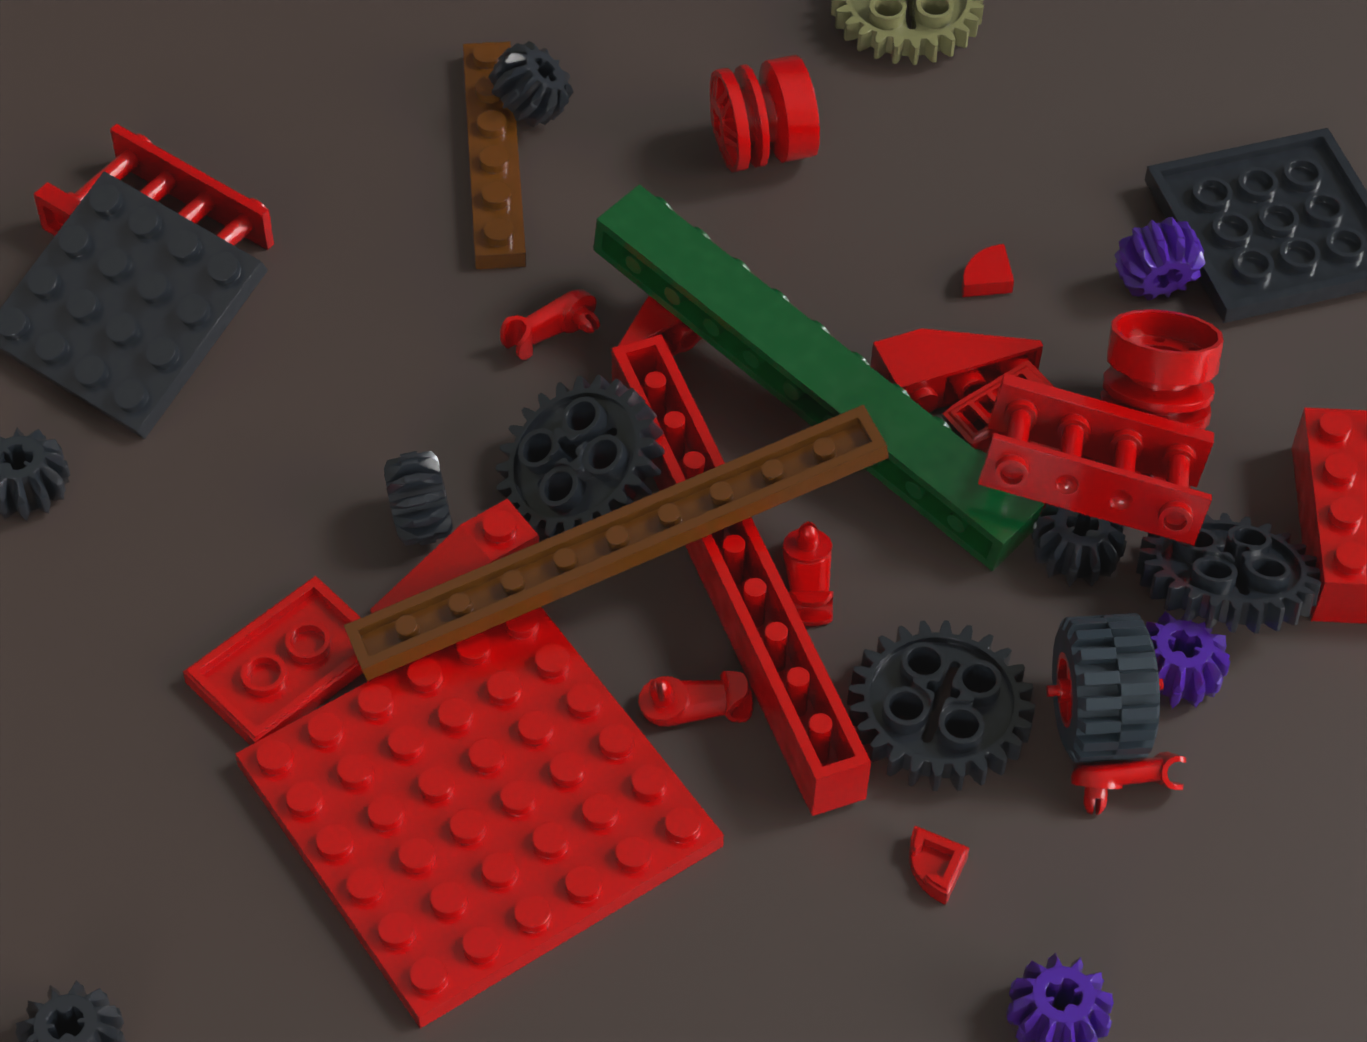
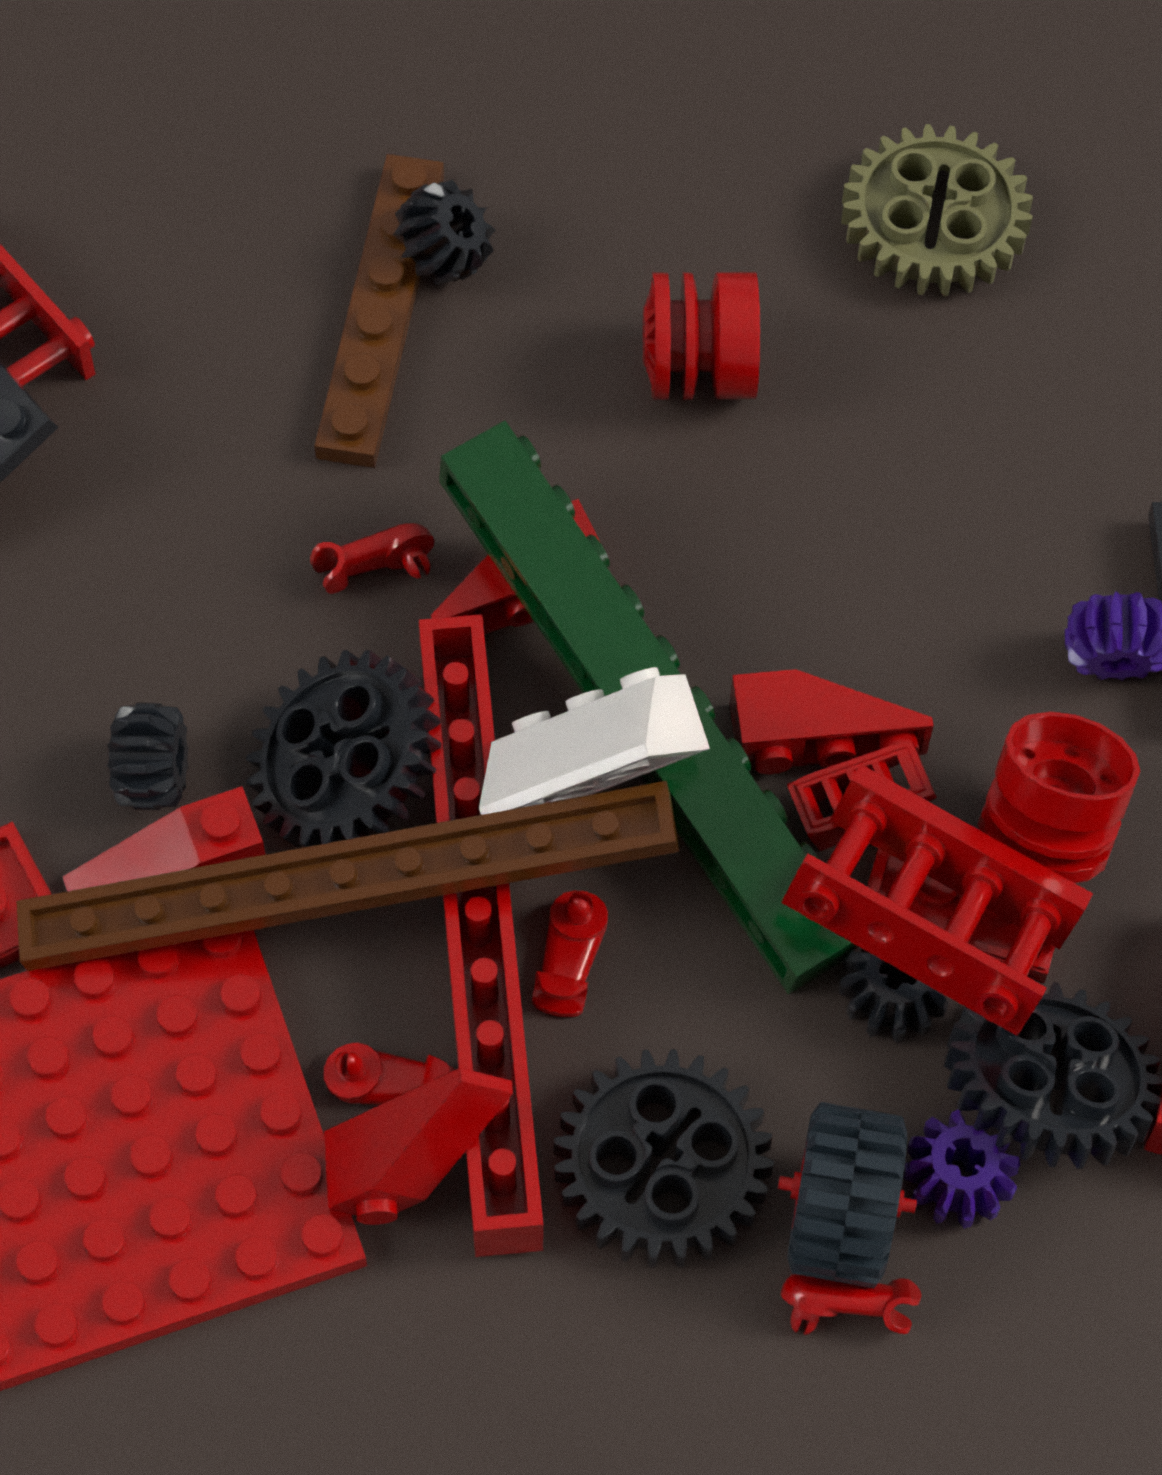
camera: 15 degrees right, 10 degrees up
red tile [909,825,970,905] -> none
red tile [962,244,1014,297] -> none
none -> red slope [324,1067,513,1225]
none -> white slope [479,667,710,815]

